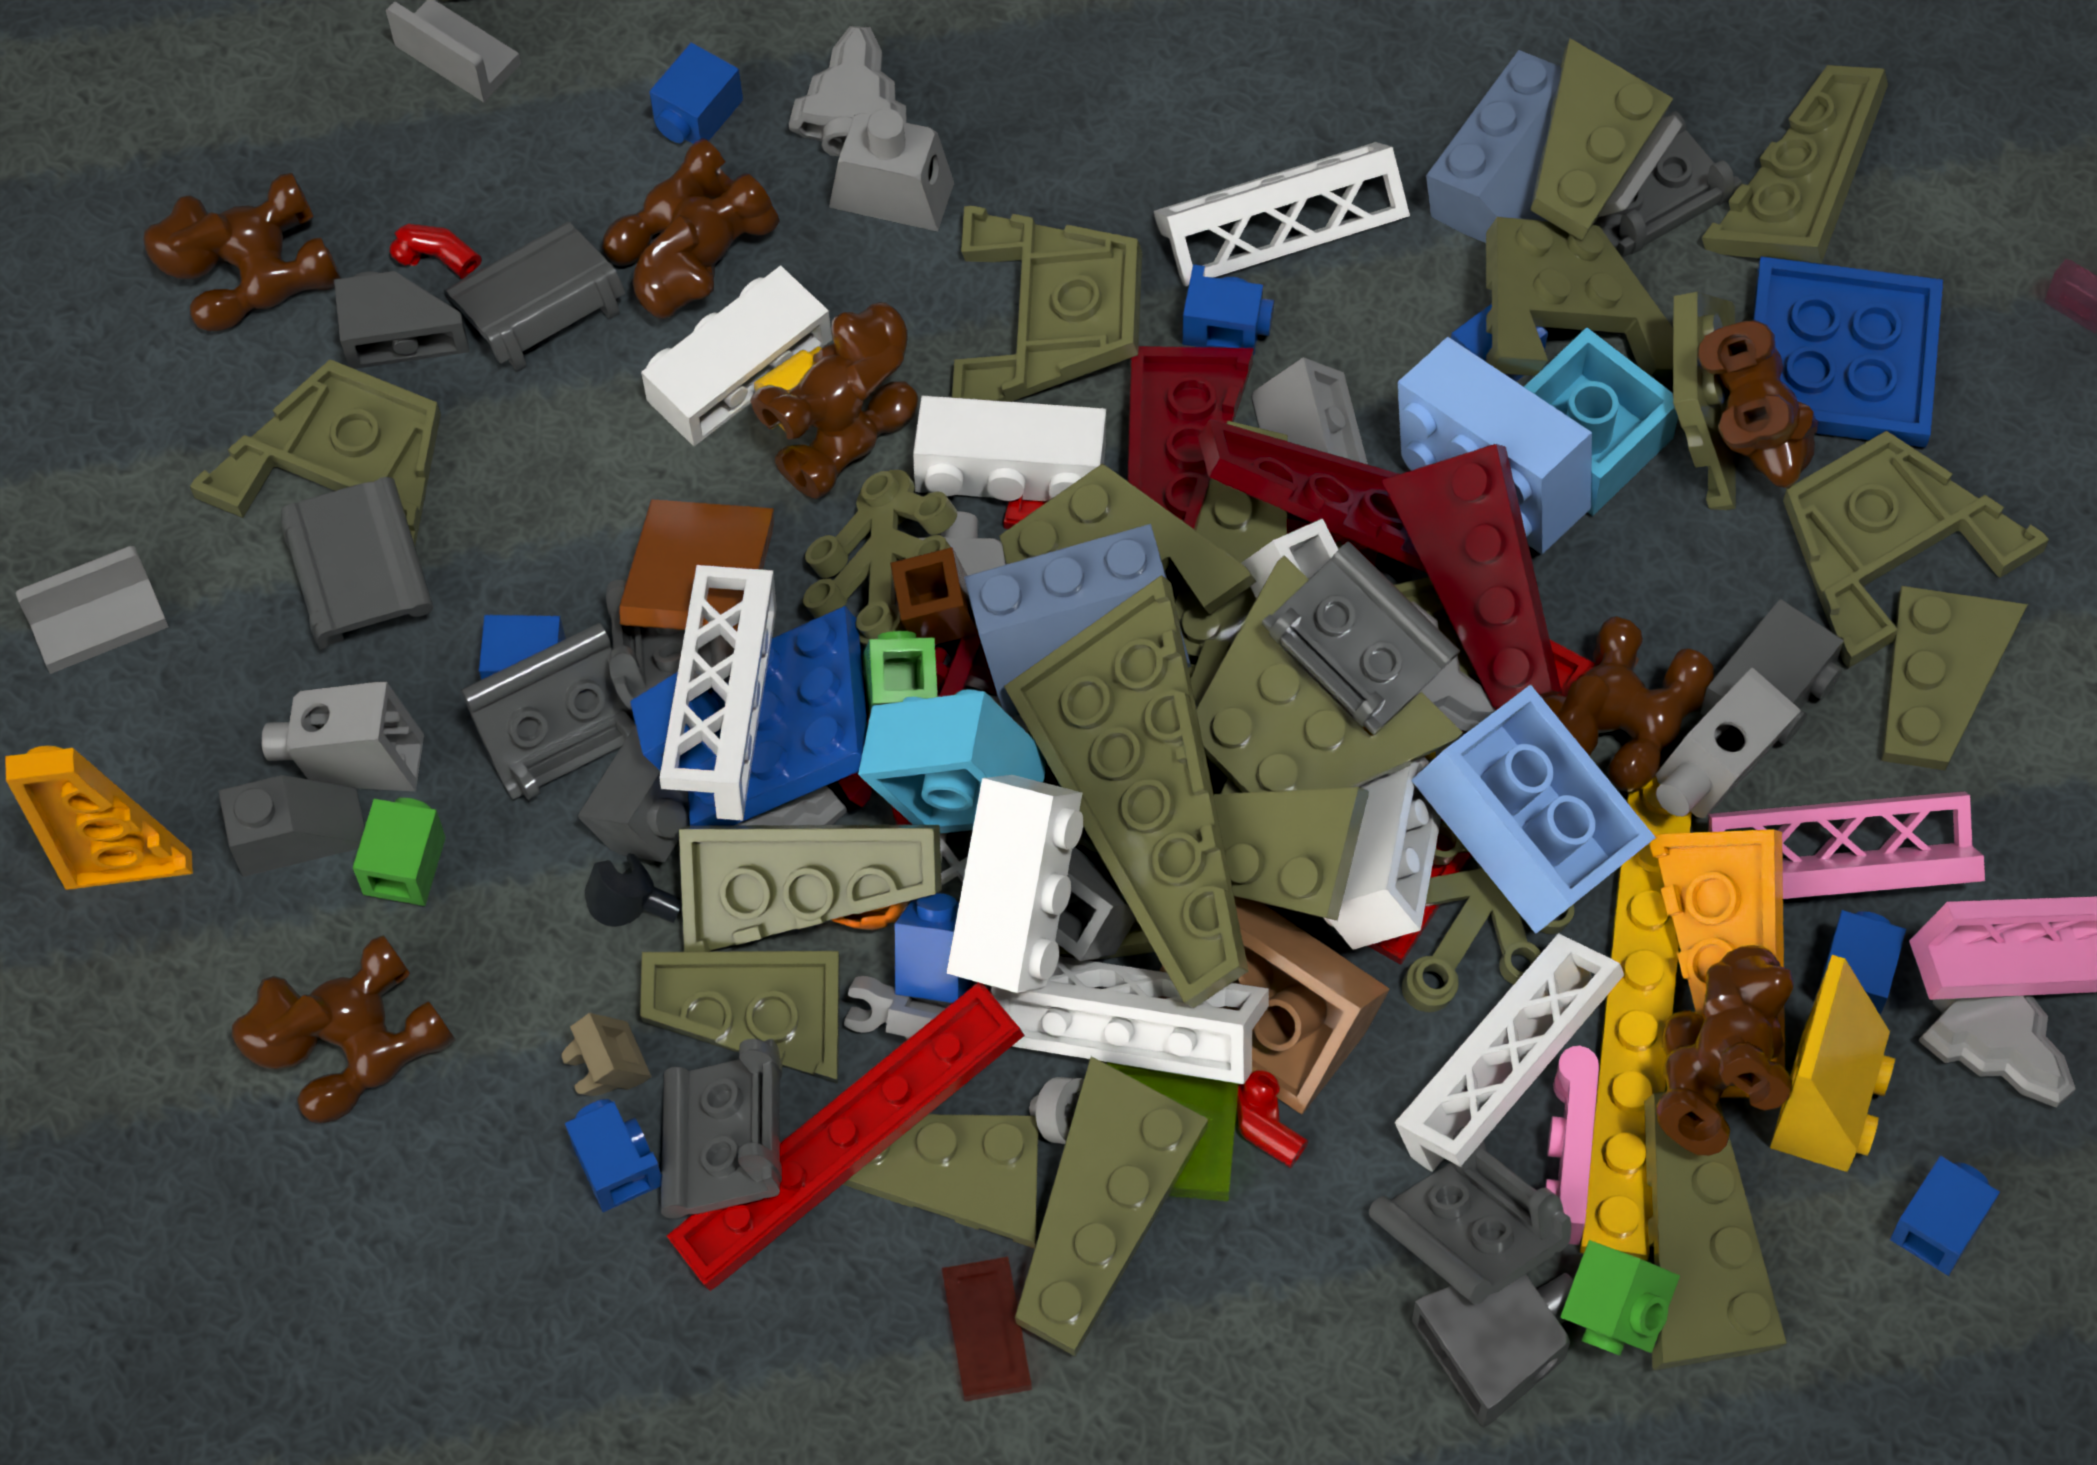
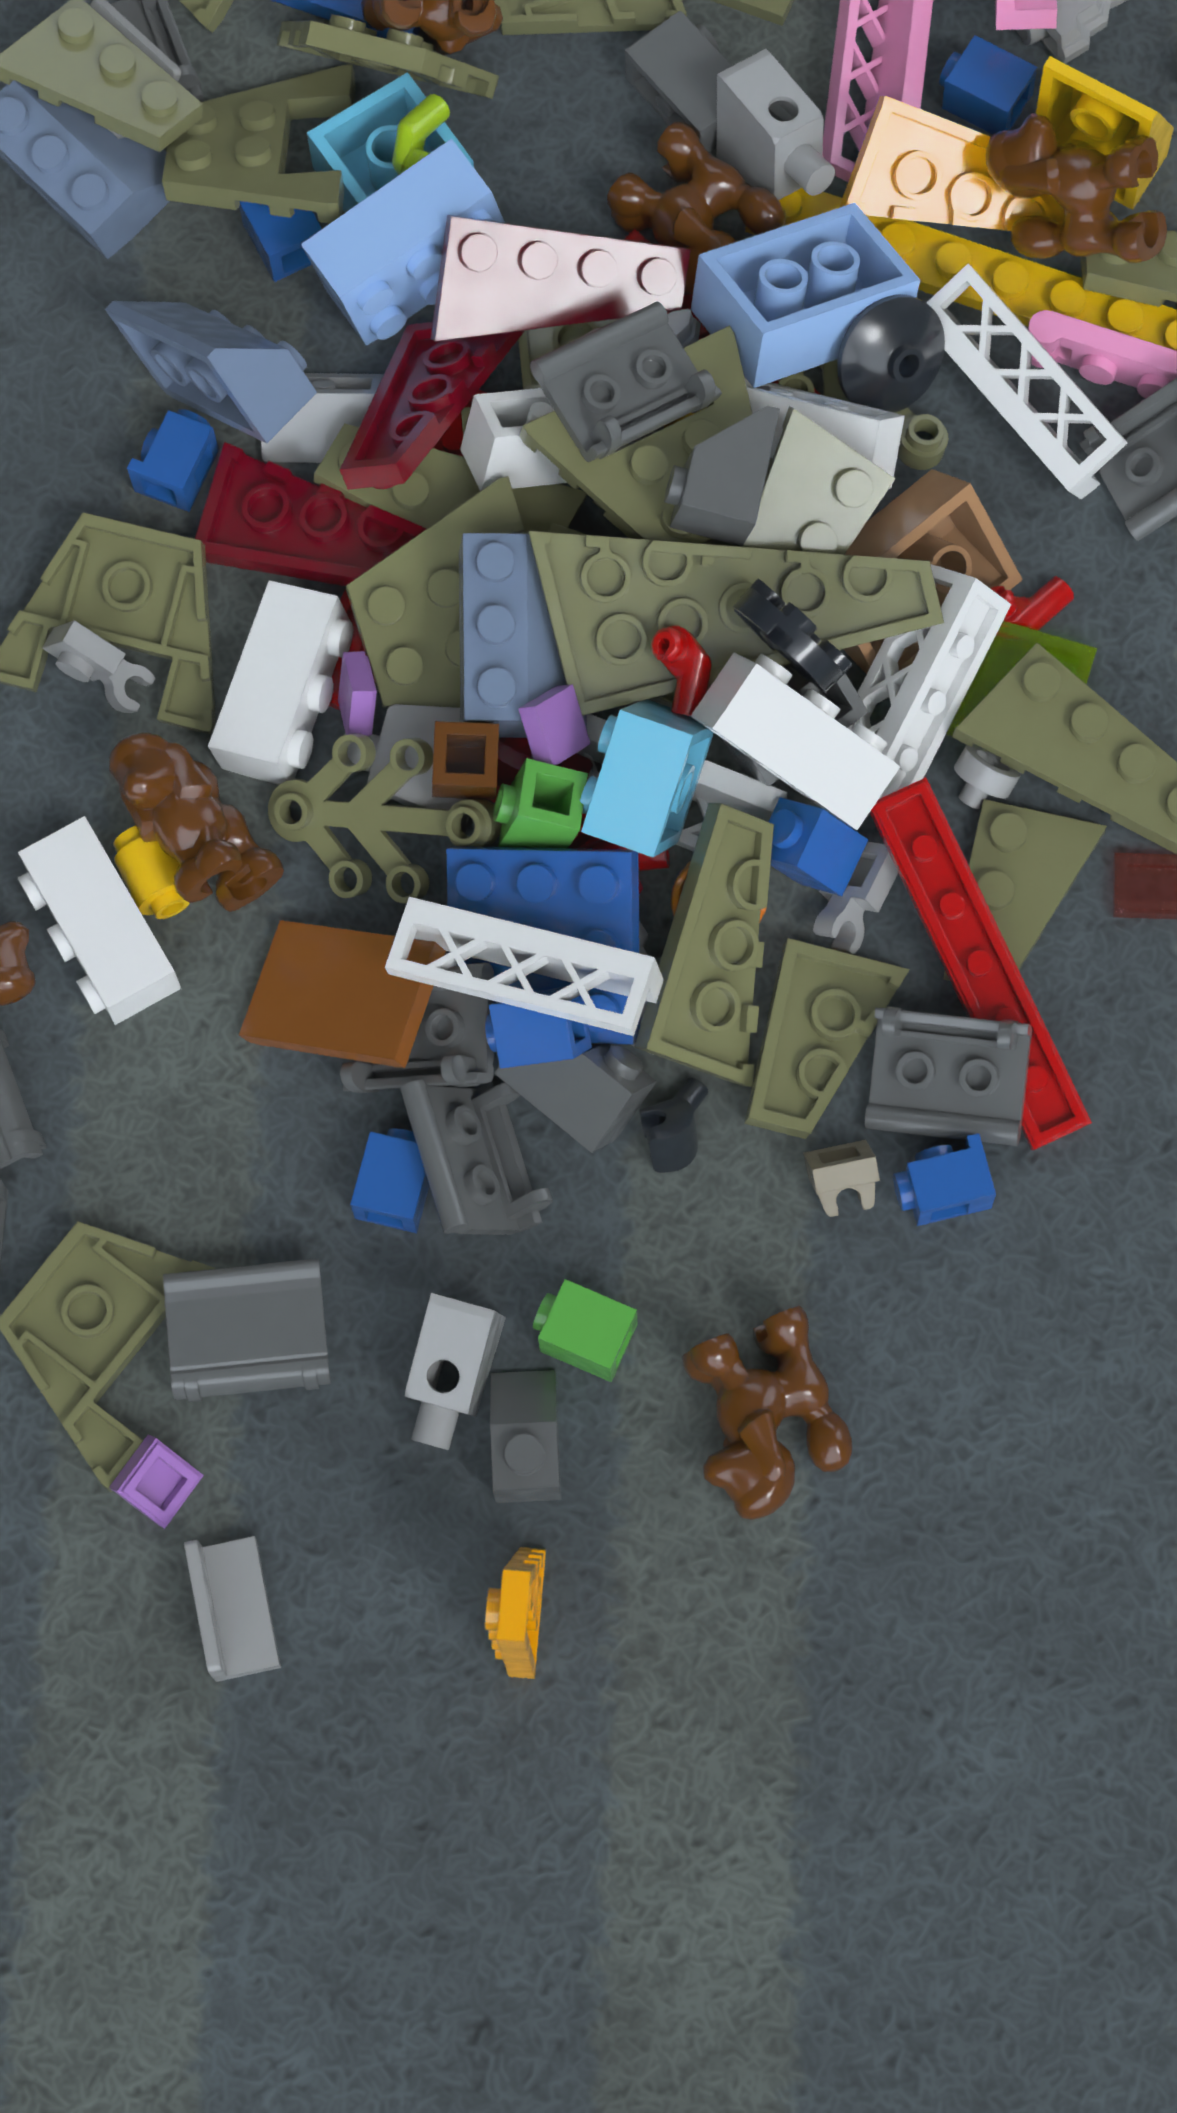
camera: 75 degrees left, 10 degrees up
white fence [1153,142,1410,286] -> none
none -> light grey plate [42,620,155,713]
none -> sand blue slope [105,301,317,443]
none -> medium lavender tile [109,1434,204,1529]
none -> medium lavender tile [338,651,377,737]
none -> lime arm [392,94,450,175]
none -> medium lavender tile [518,684,591,765]
none -> red arm [651,626,712,716]
none -> dark grey slope [664,406,780,547]
none -> black plate [733,578,853,693]
none -> black dish [837,295,945,413]

